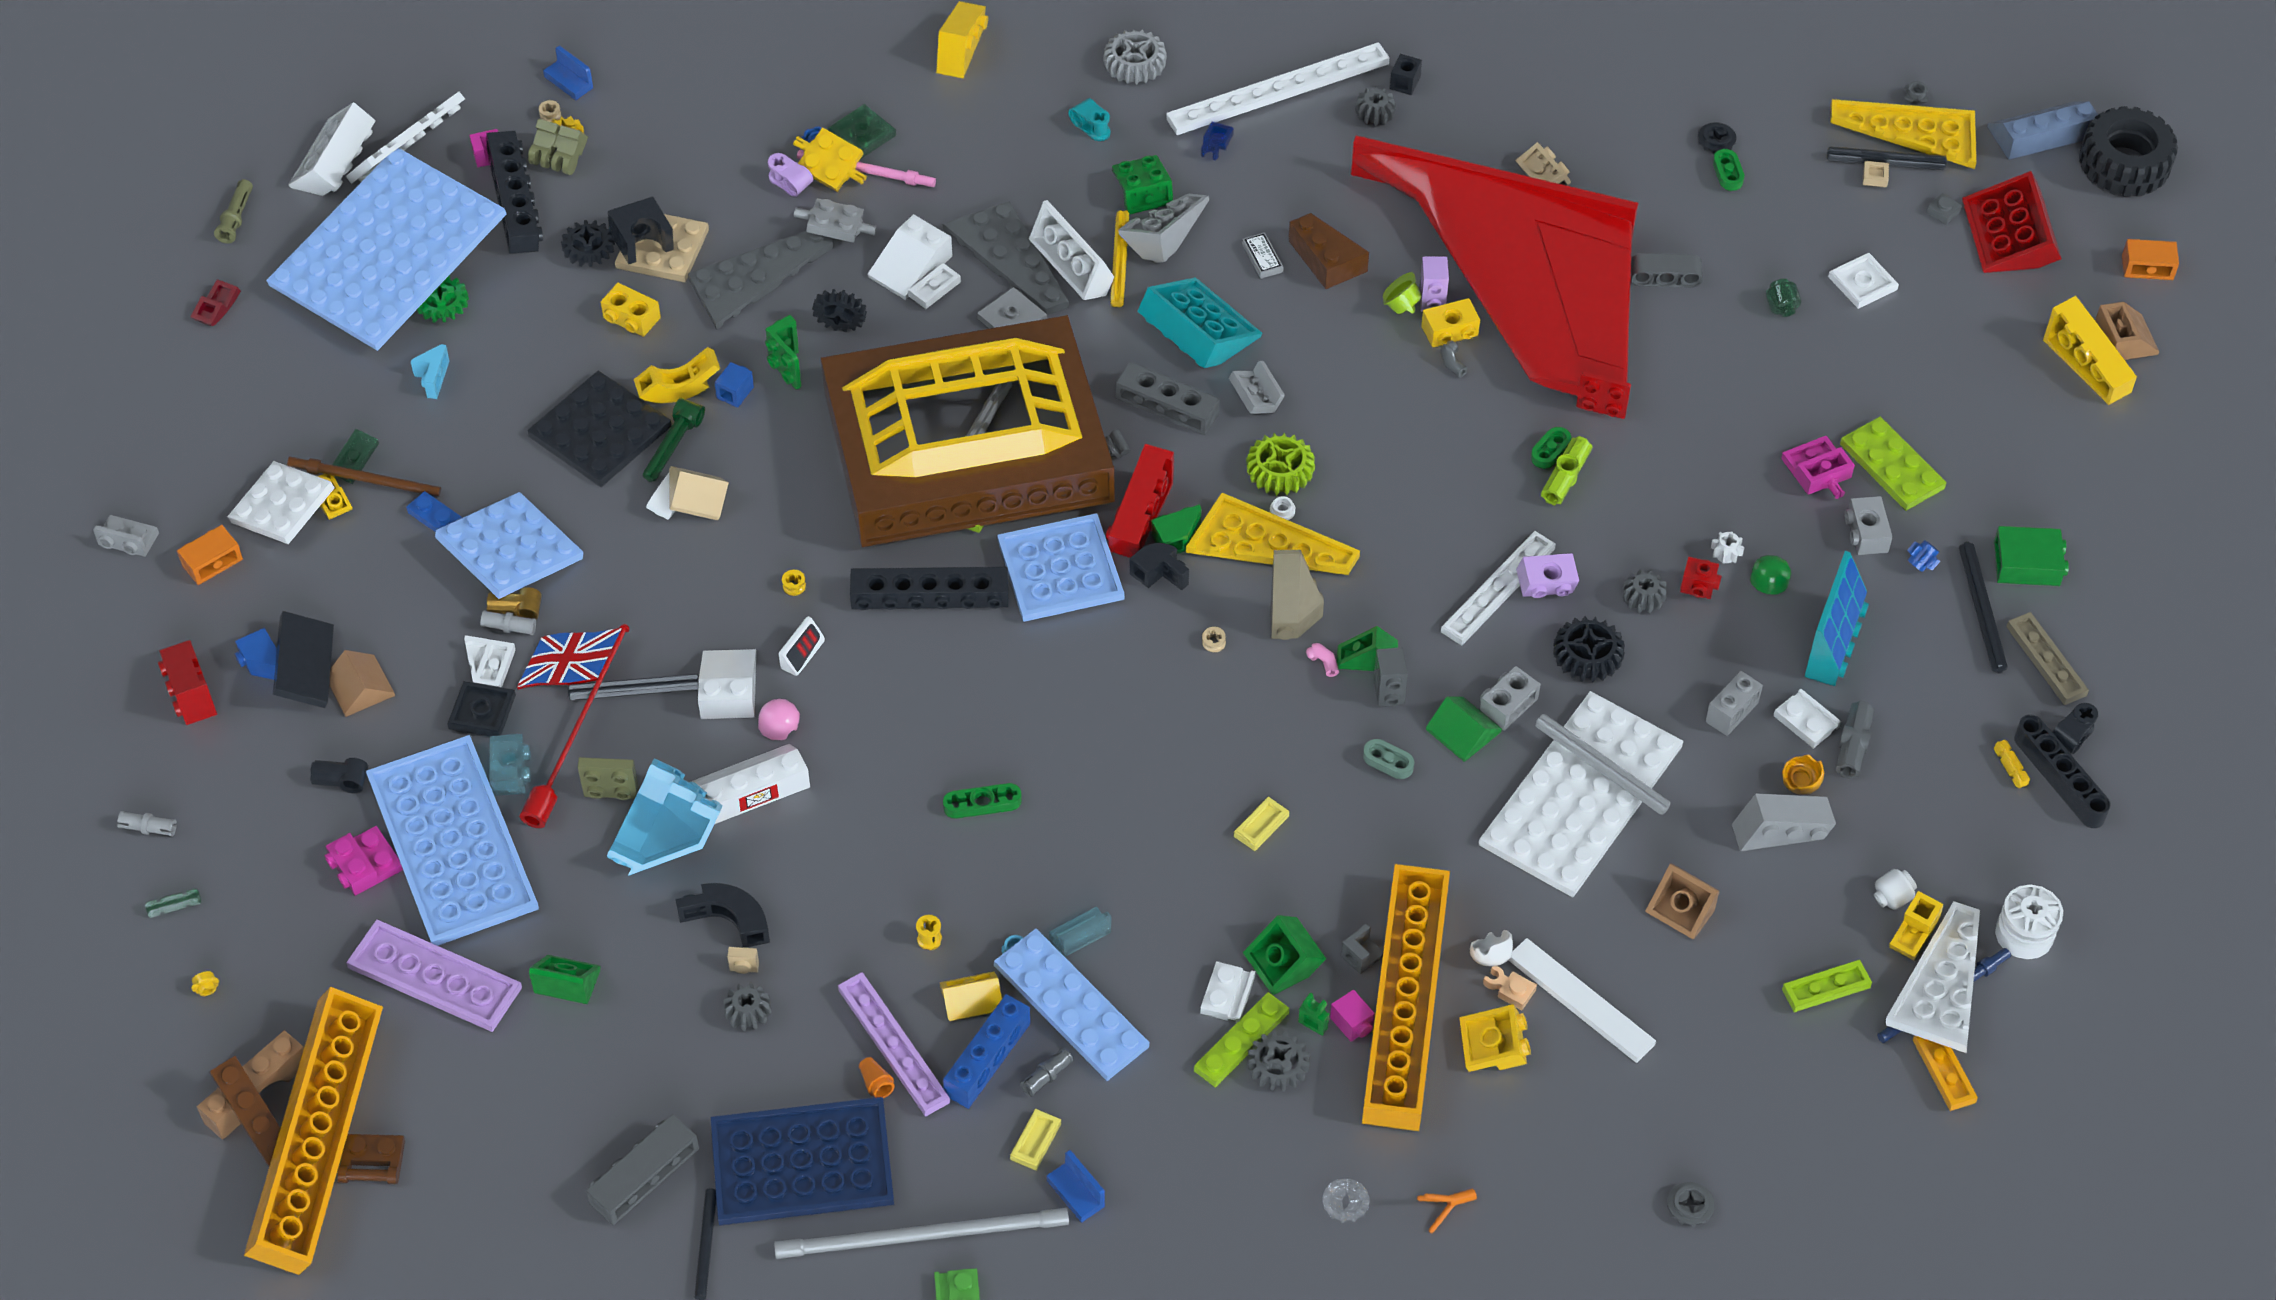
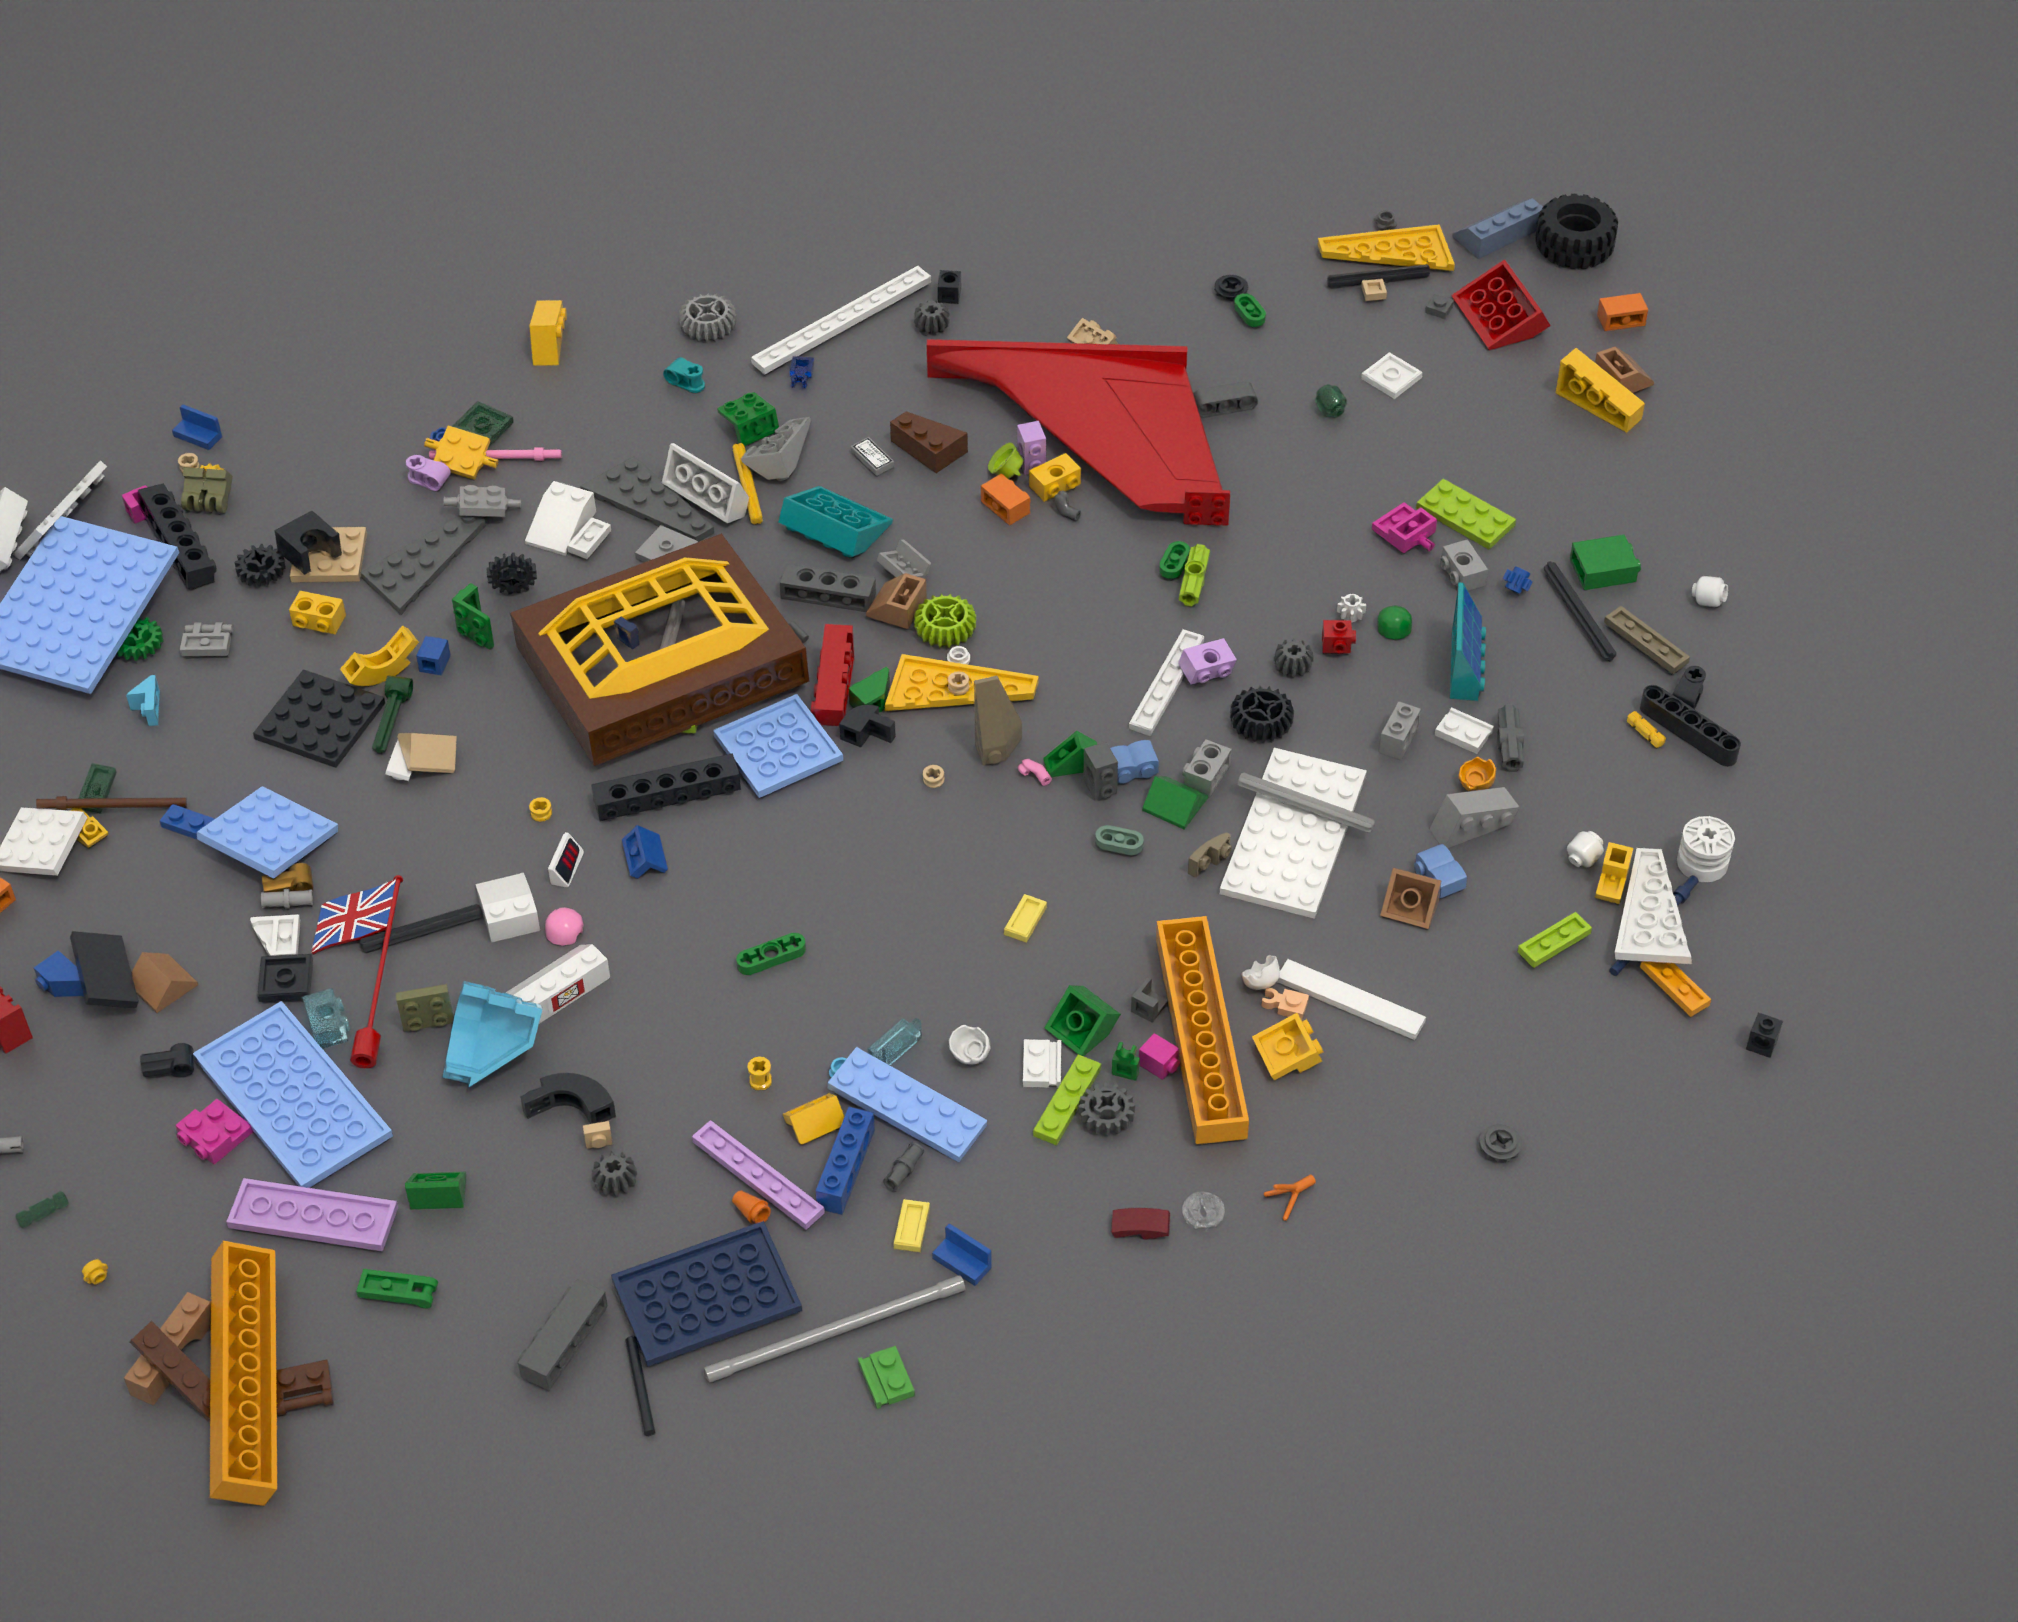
camera: 15 degrees left, 5 degrees down
none -> light grey plate [180,622,233,656]
none -> green plate [356,1269,438,1309]
none -> dark blue plate [614,617,640,650]
none -> blue panel [622,825,668,879]
none -> medium nougat slope [866,573,927,629]
none -> tan bush [948,671,969,695]
none -> white hair [949,1025,991,1065]
none -> orange brick [981,474,1031,526]
none -> medium blue brick [1110,740,1159,784]
none -> dark red slope [1111,1208,1170,1240]
none -> dark tan slope [1188,832,1232,878]
none -> medium blue brick [1414,844,1467,898]
none -> white head [1692,576,1728,607]
none -> black brick [1746,1012,1783,1058]

